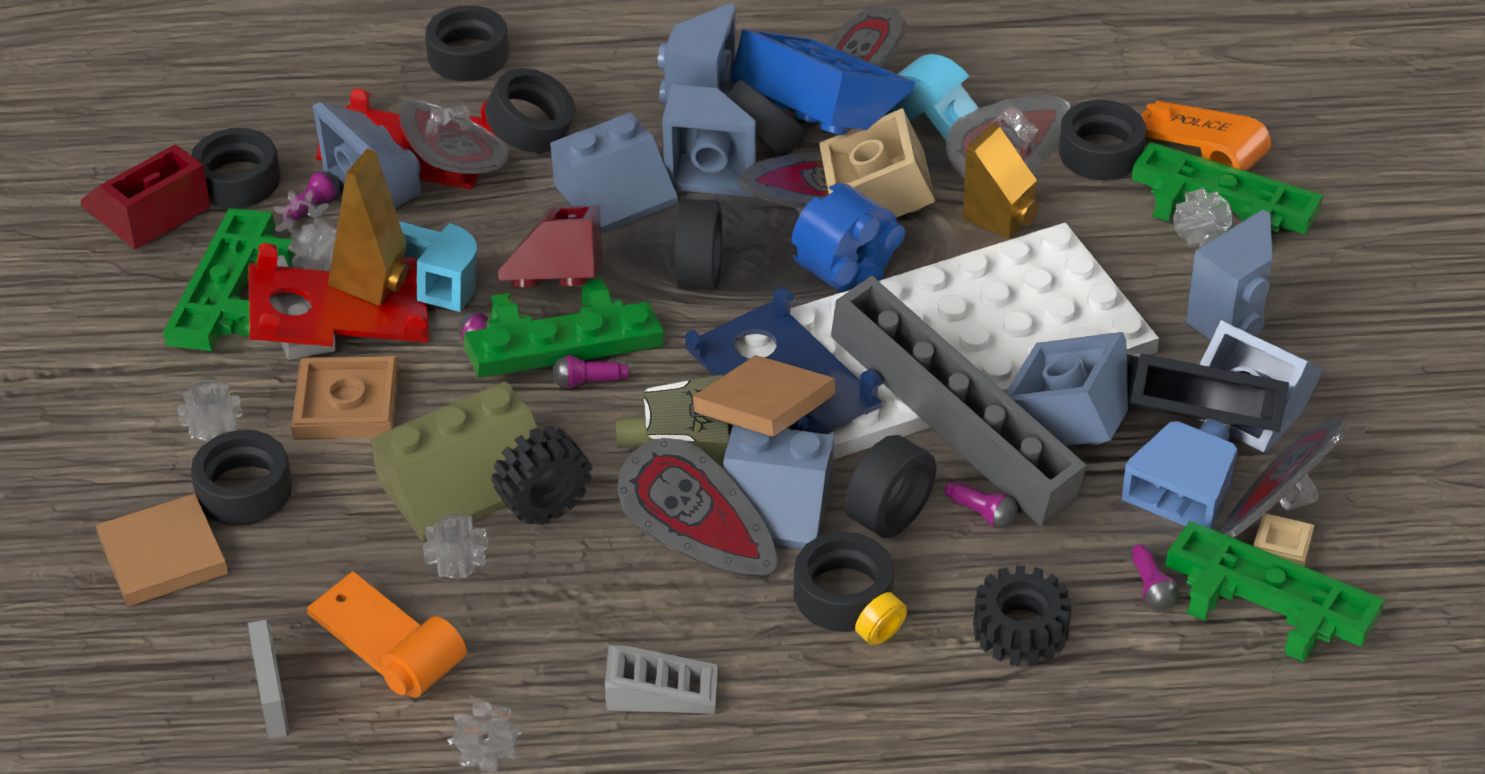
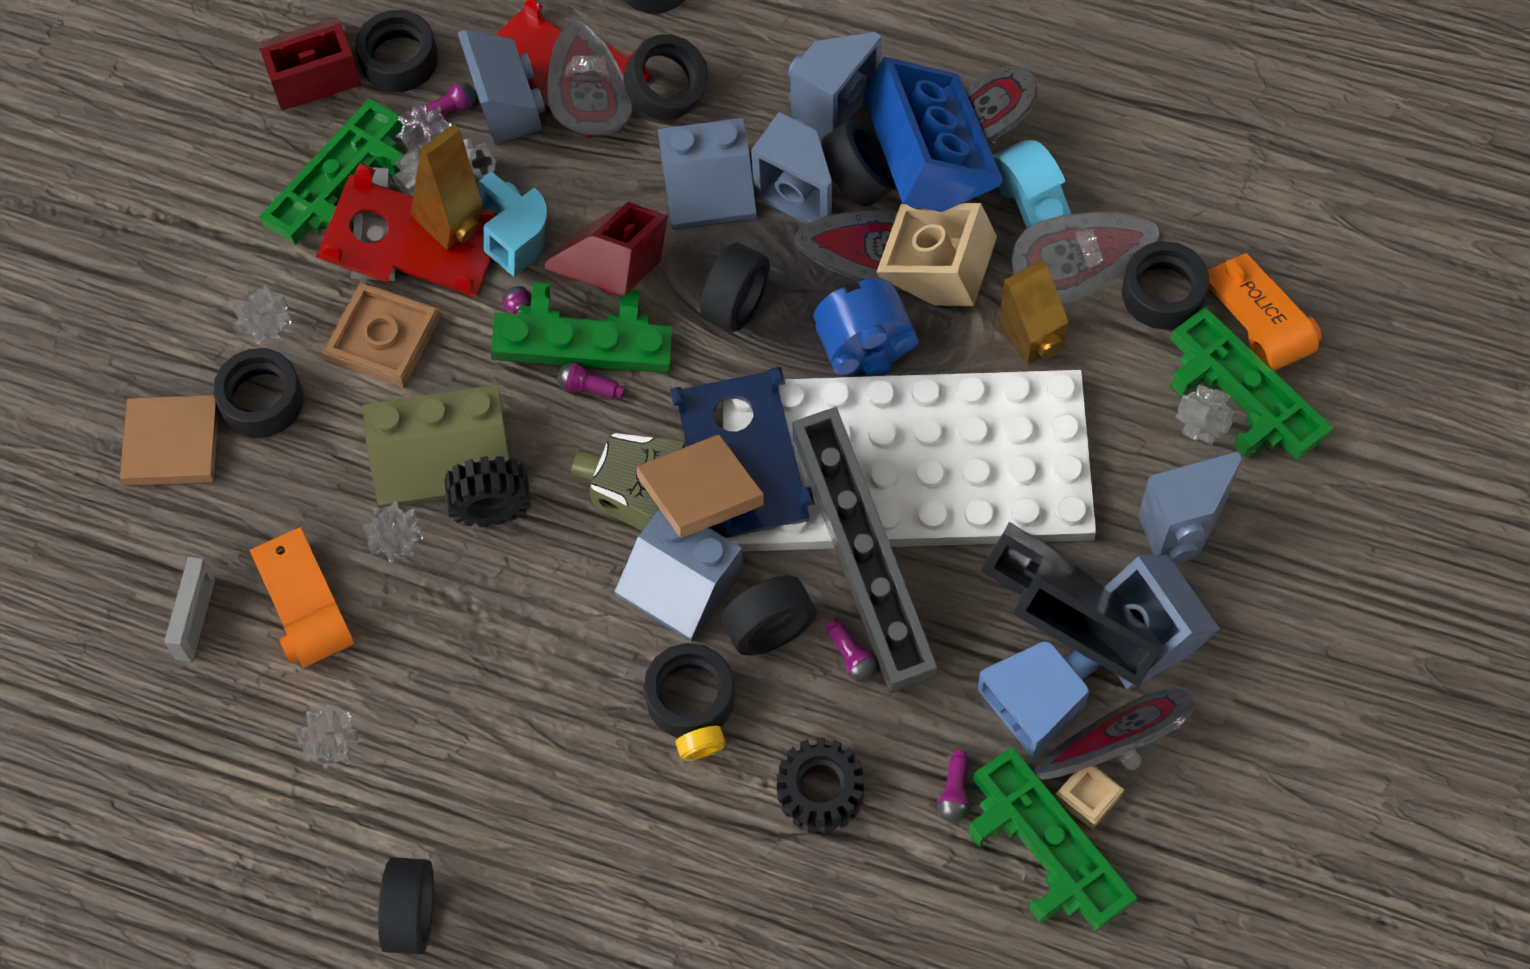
camera: 25 degrees right, 20 degrees up
light grey slope [605,645,718,714] -> none
shield [617,438,778,577] -> none
sand blue slope [1006,332,1128,446] -> none

